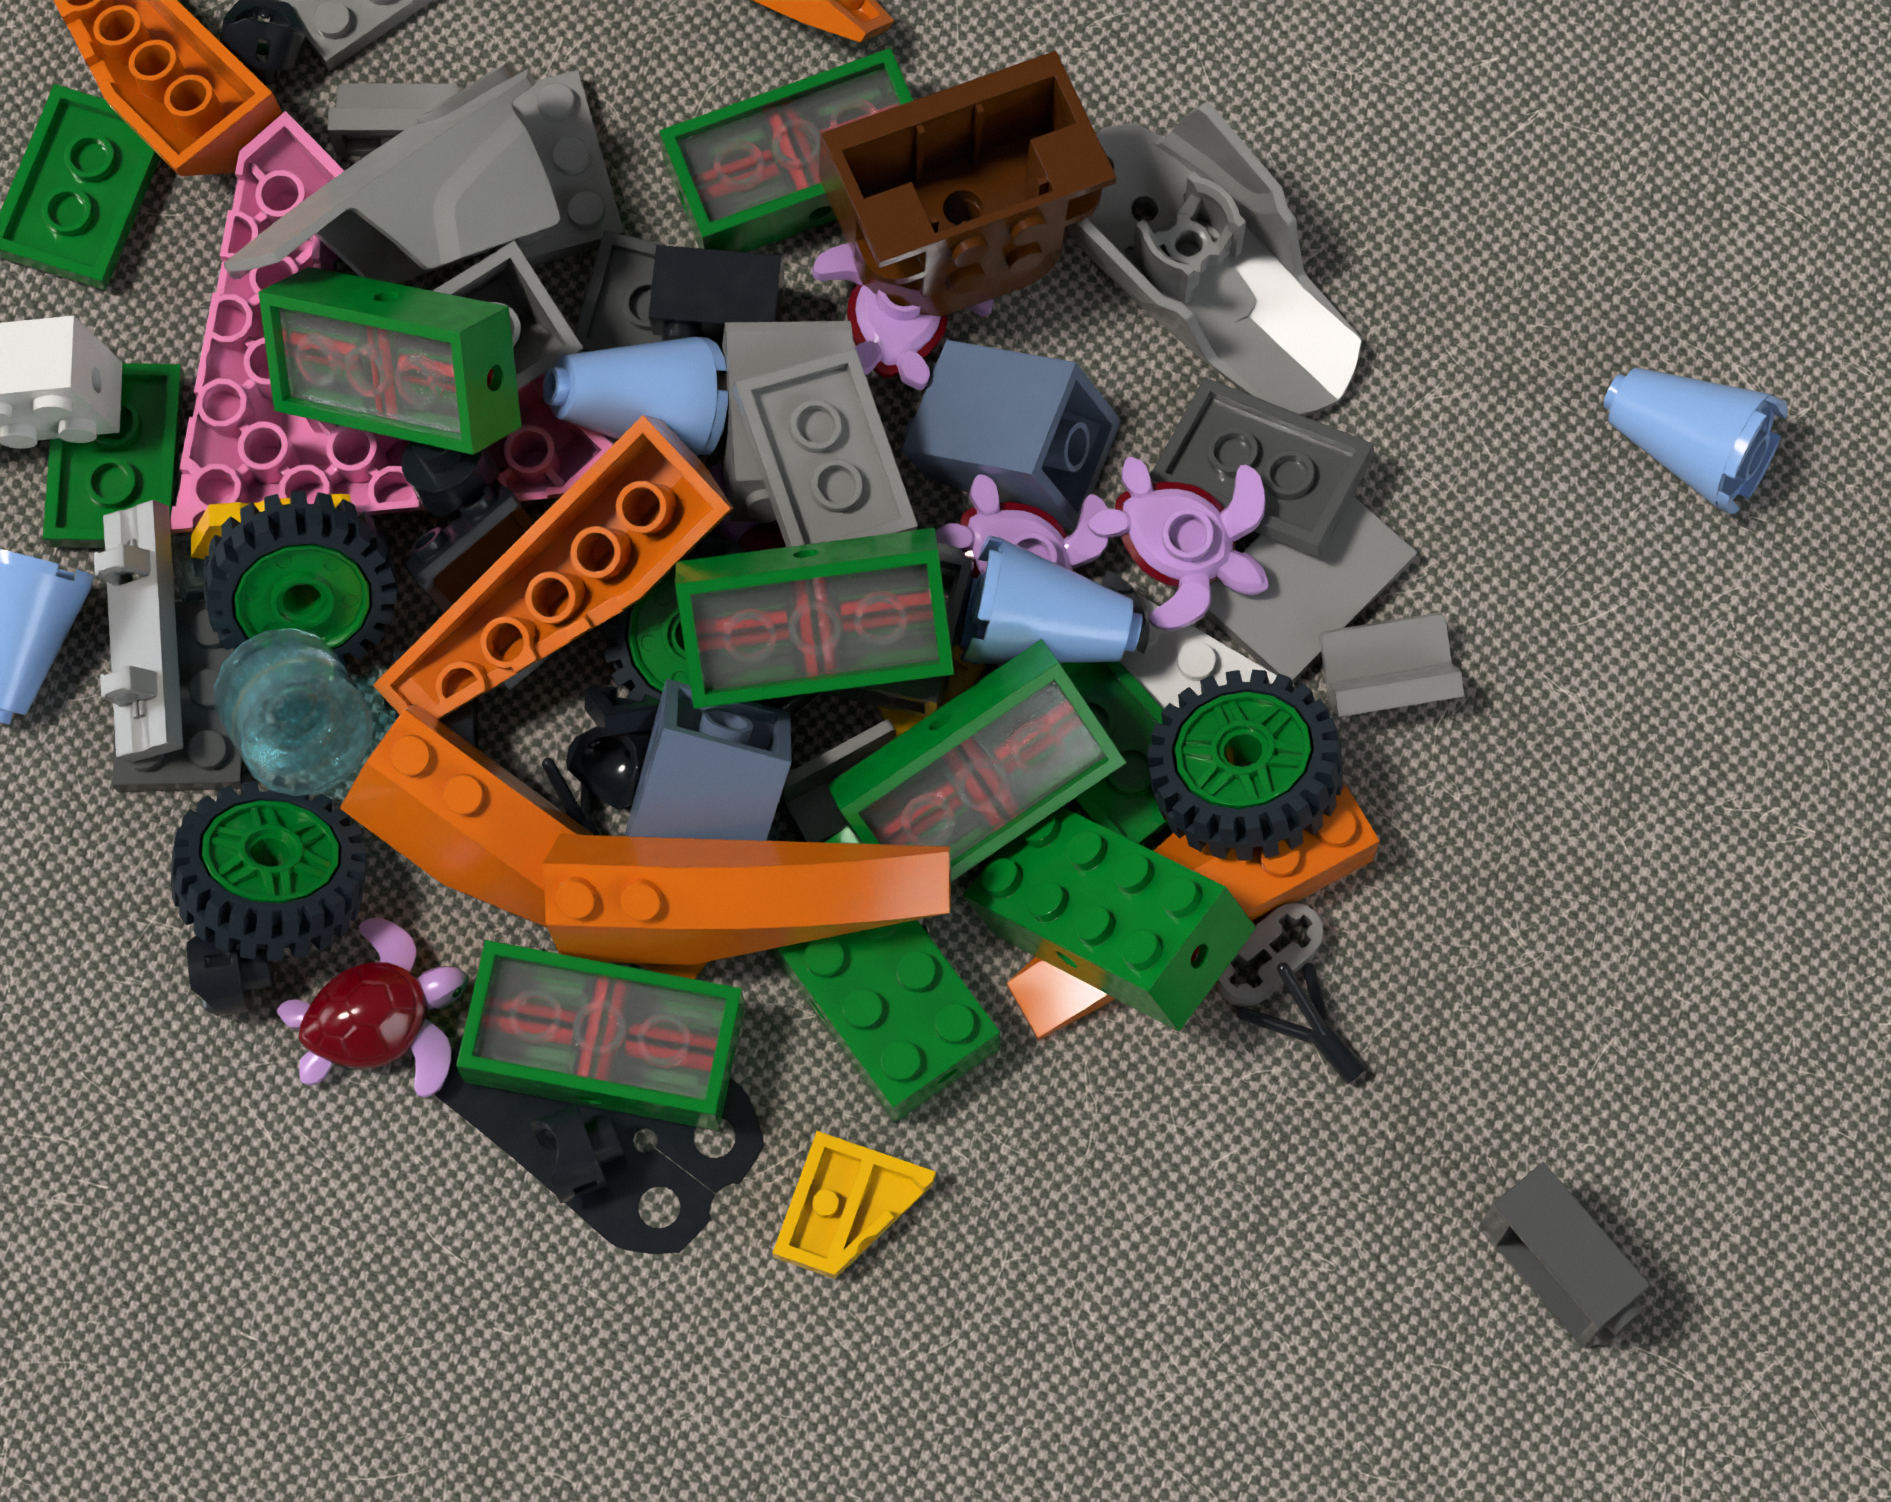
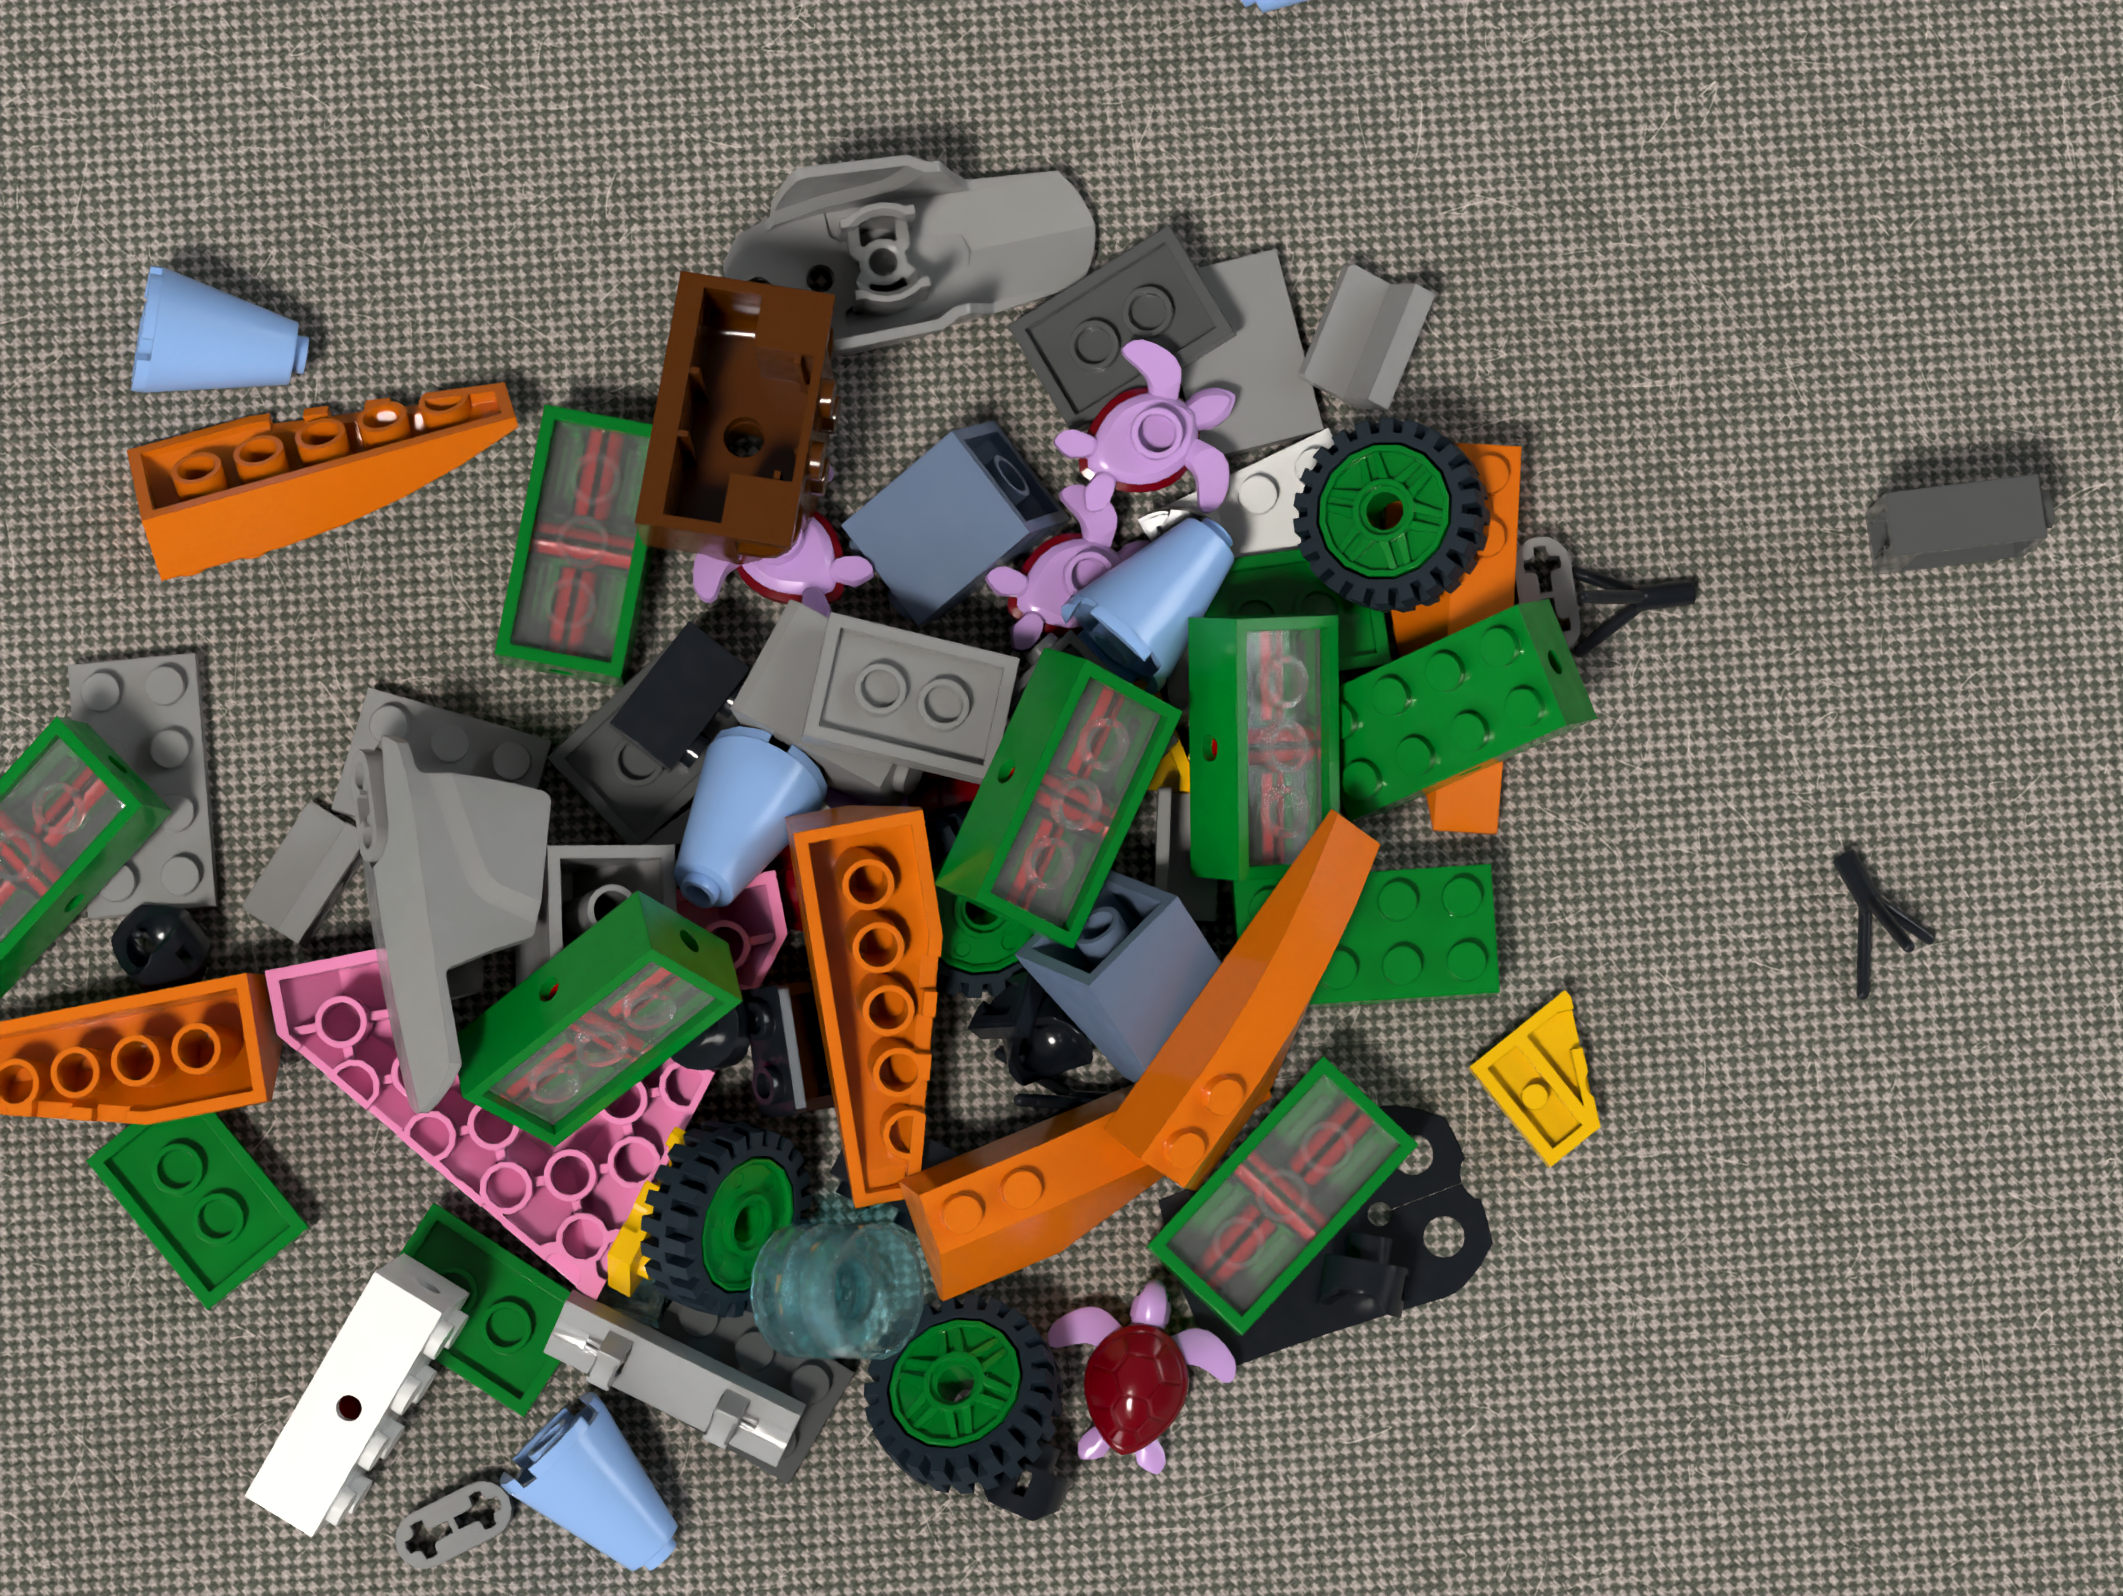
camera: 65 degrees left, 10 degrees up
none -> black plant [1832,849,1935,1000]

